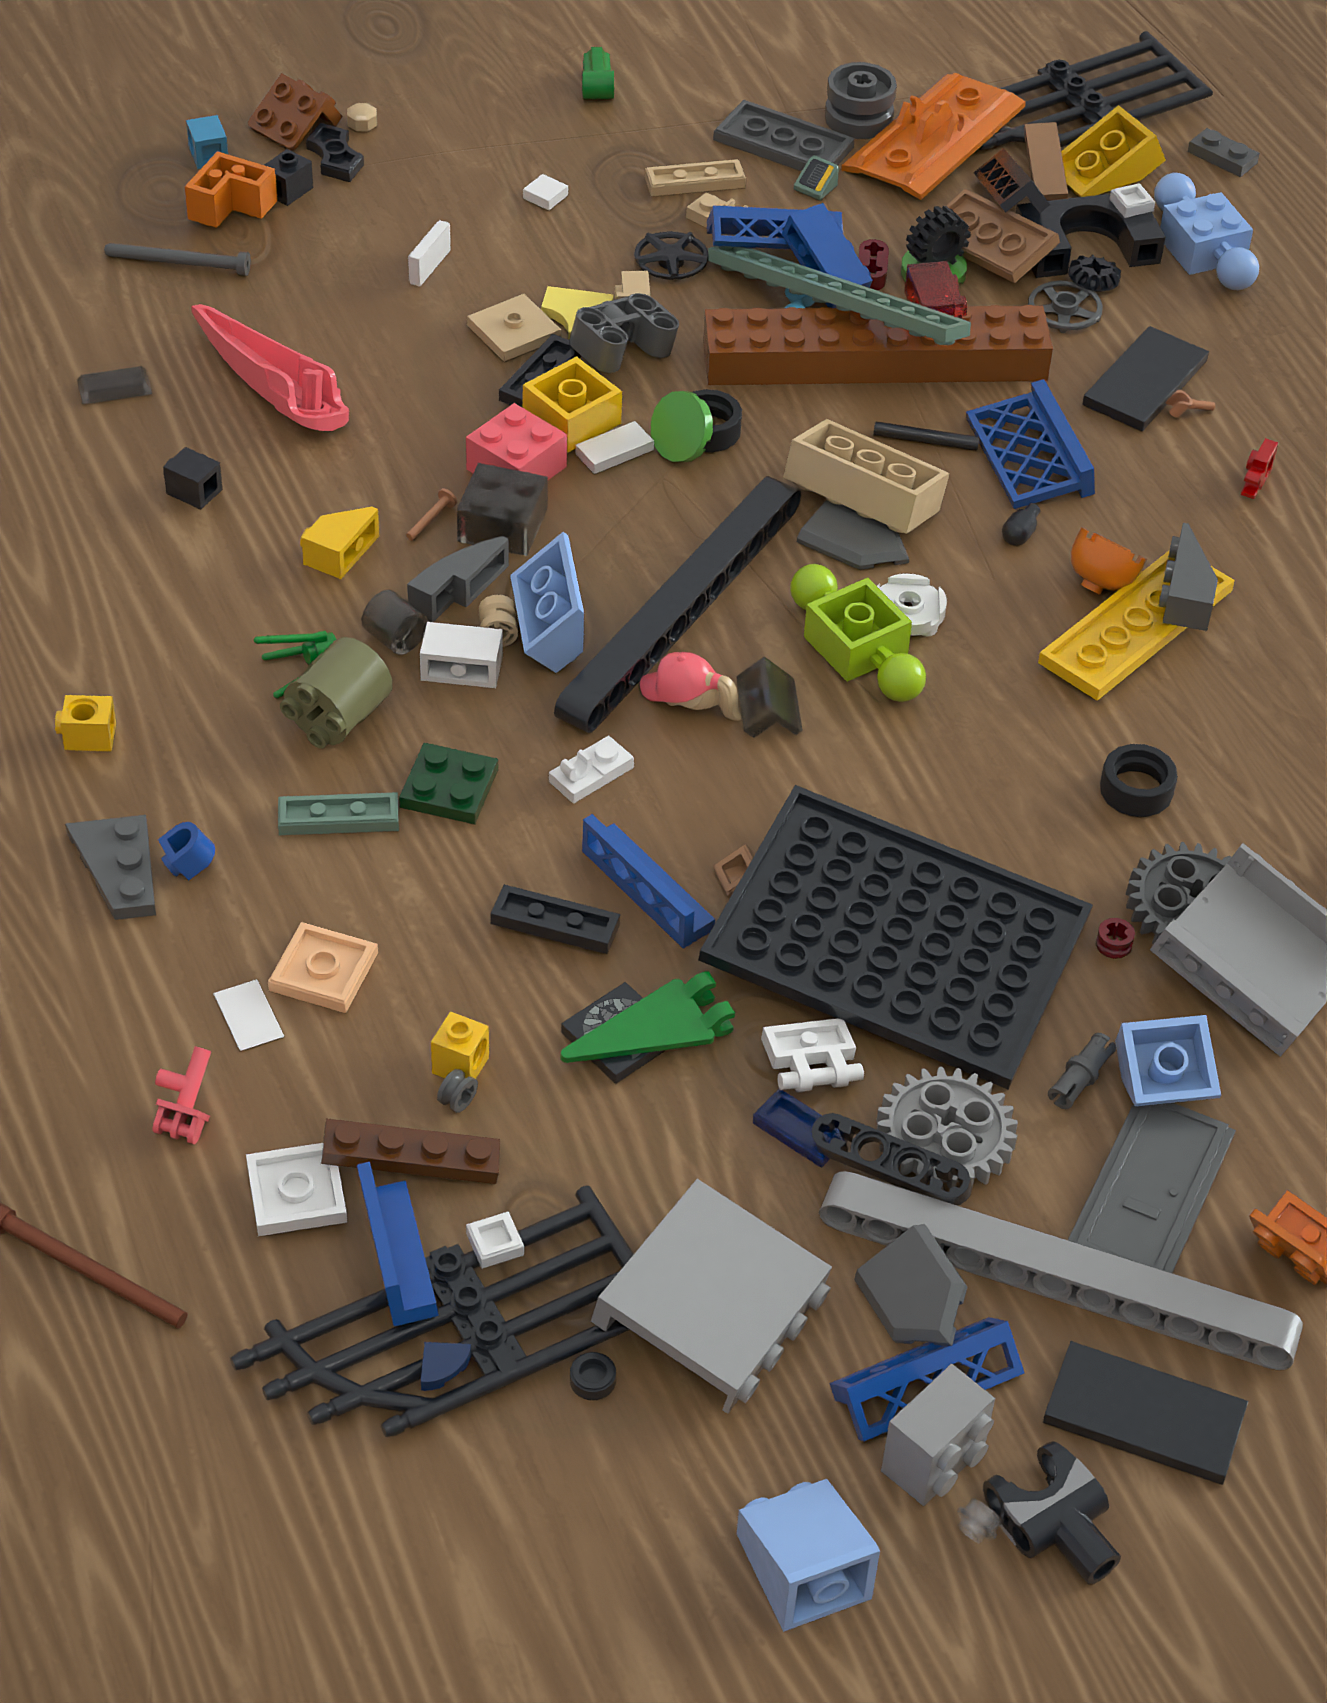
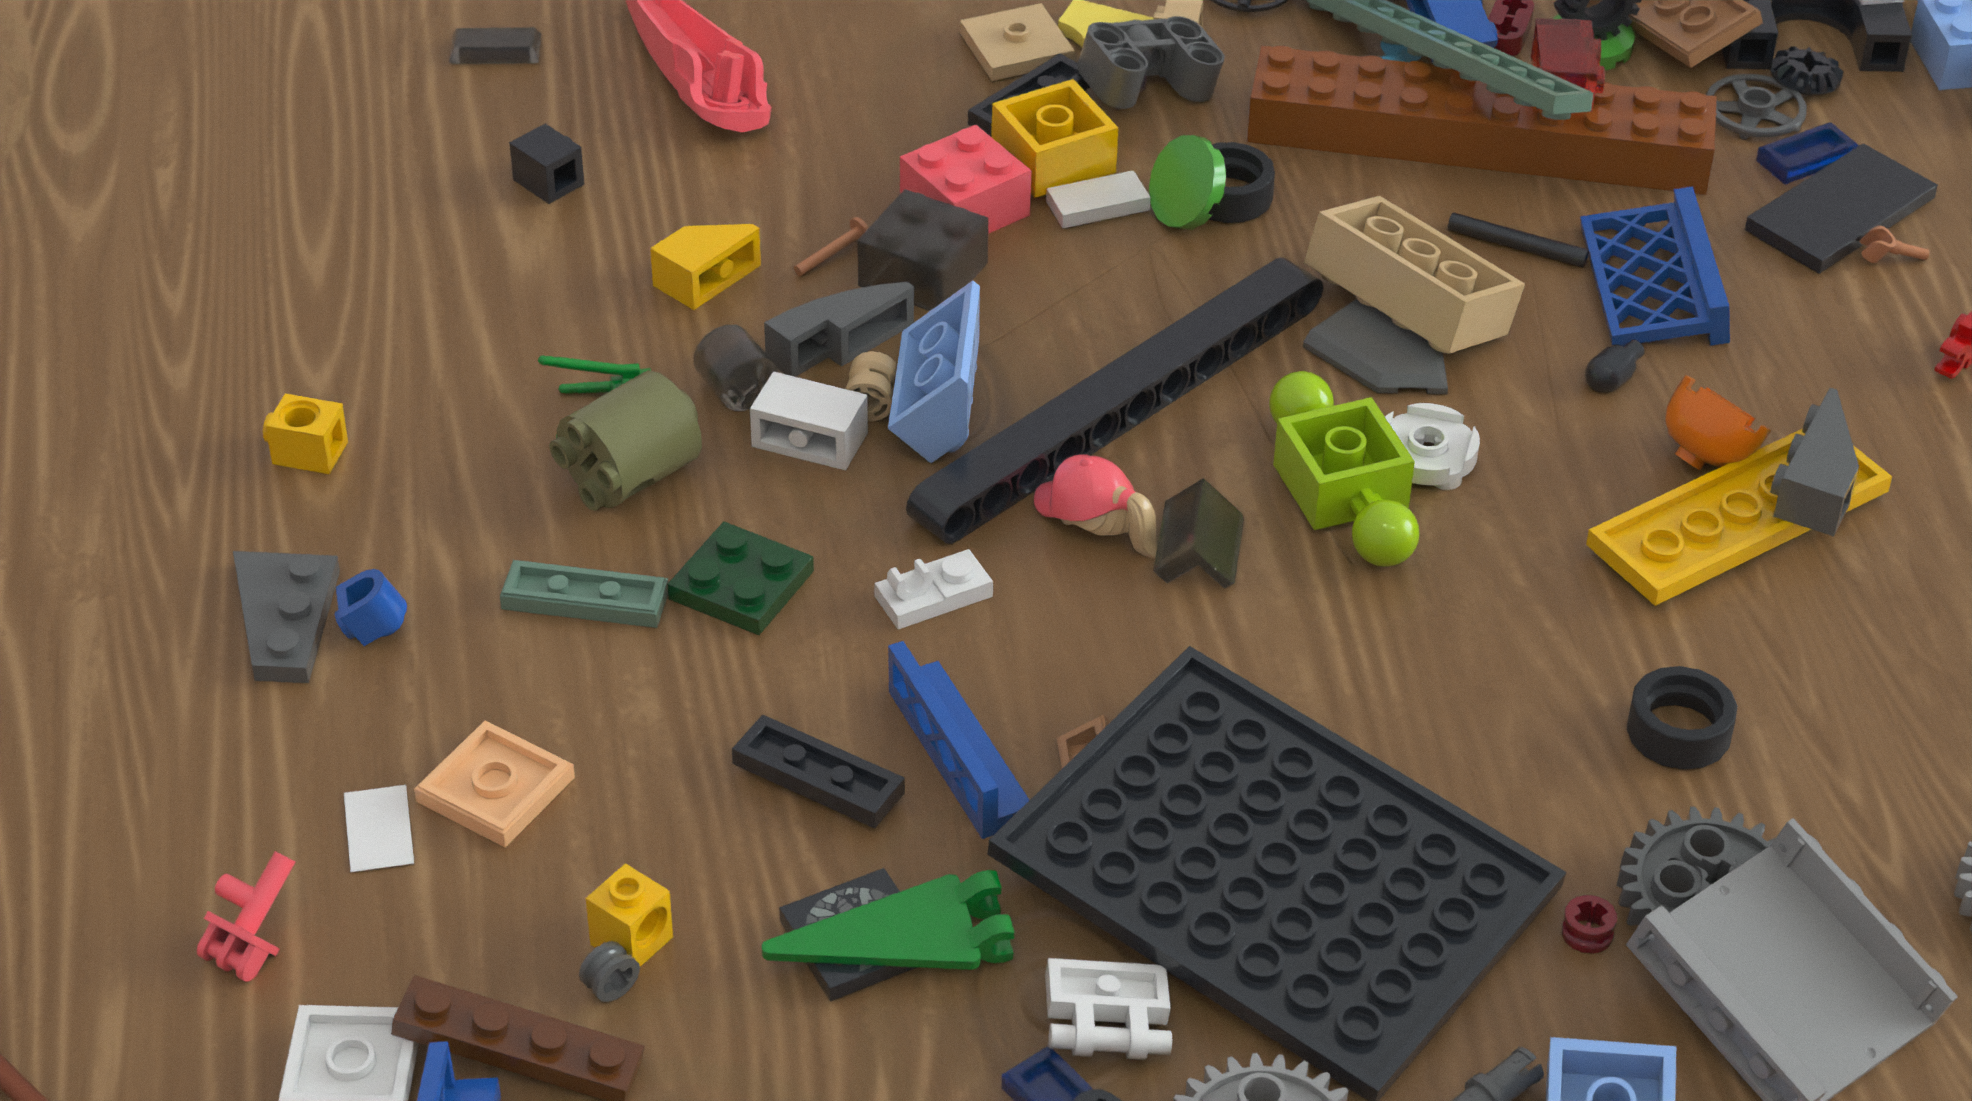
camera: 15 degrees right, 5 degrees down
none -> clear blue tile [1756,122,1859,185]

